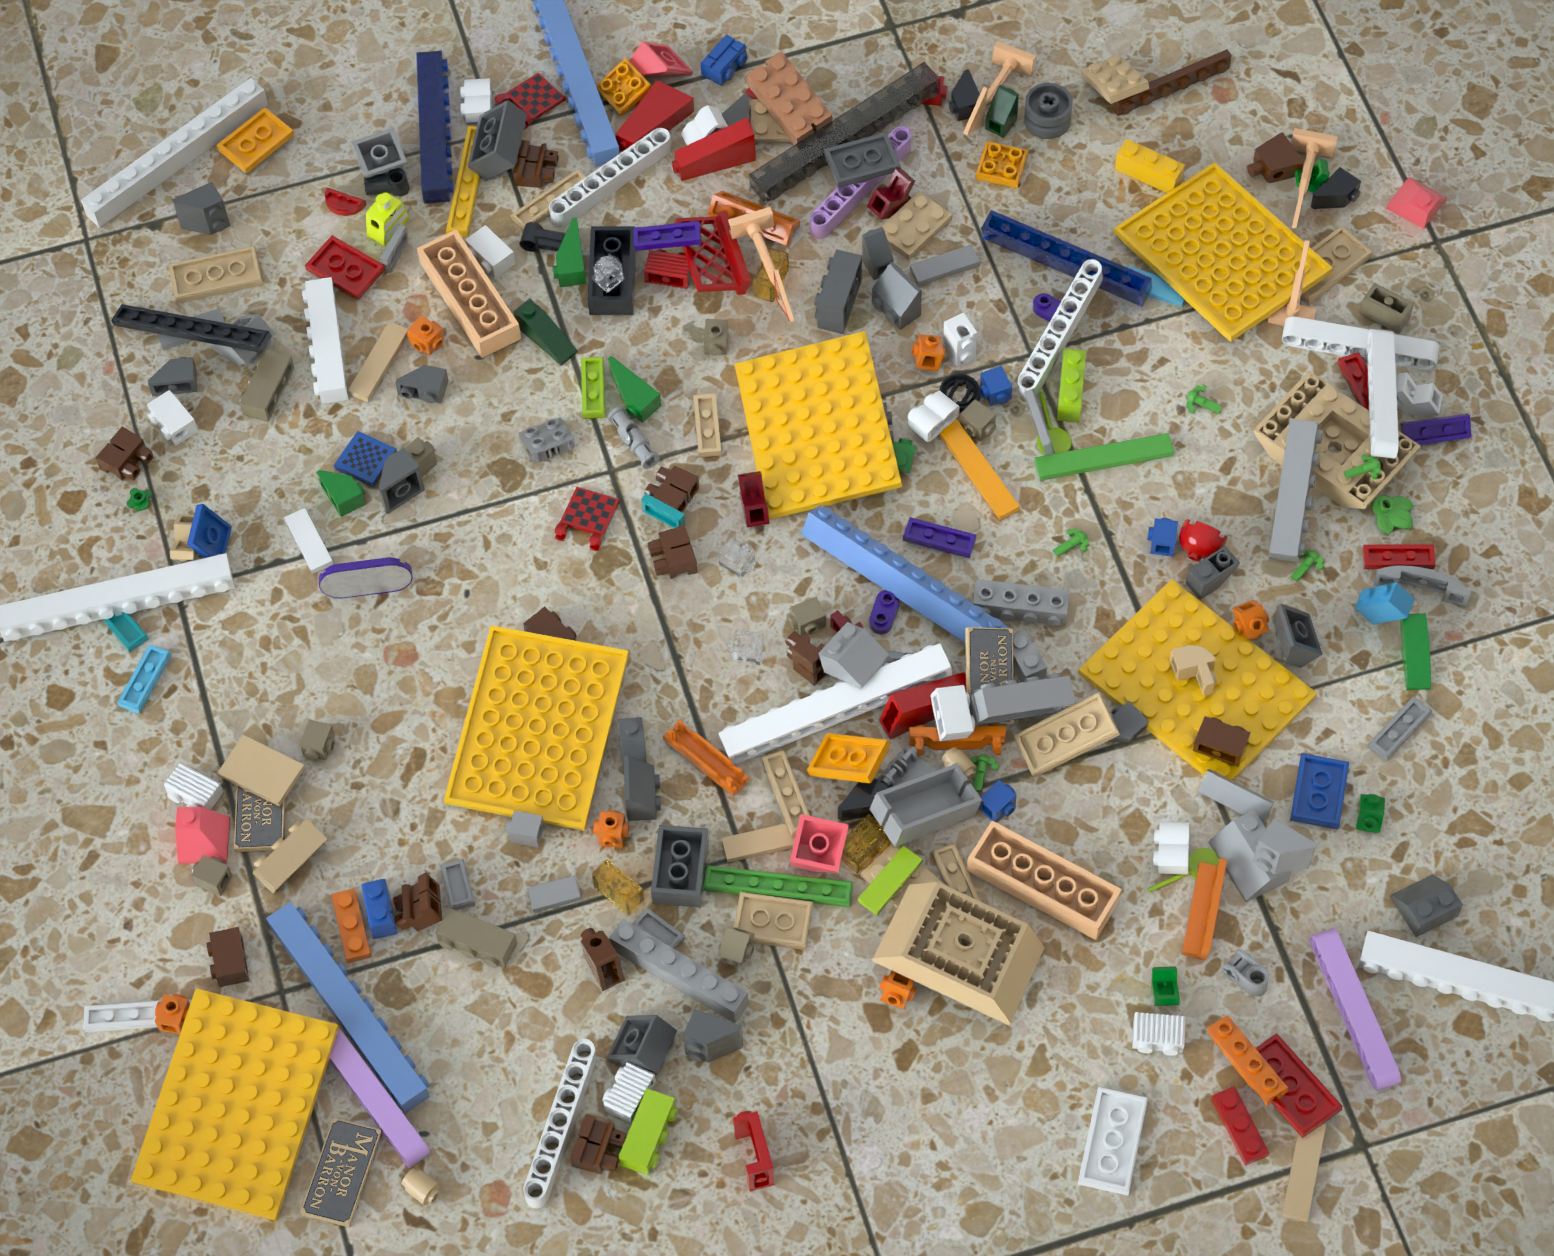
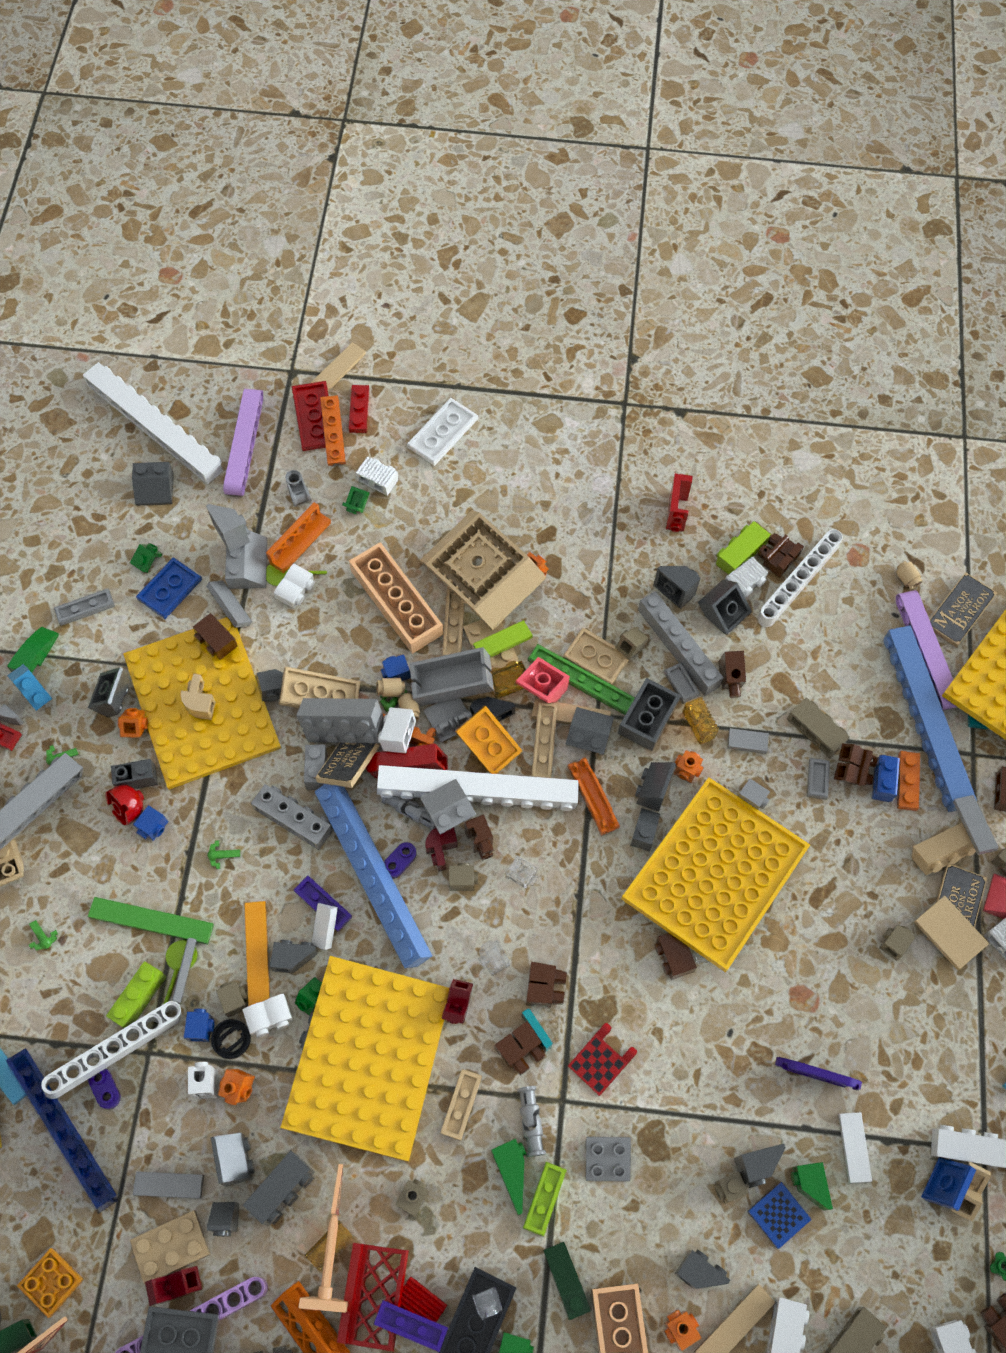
camera: 160 degrees left, 5 degrees up
none -> dark grey slope [270,940,318,973]
none -> white slope [312,903,338,950]
none -> tan brick [376,678,405,697]
none -> dark grey slope [566,707,614,755]
none -> light grey tile [953,795,999,855]

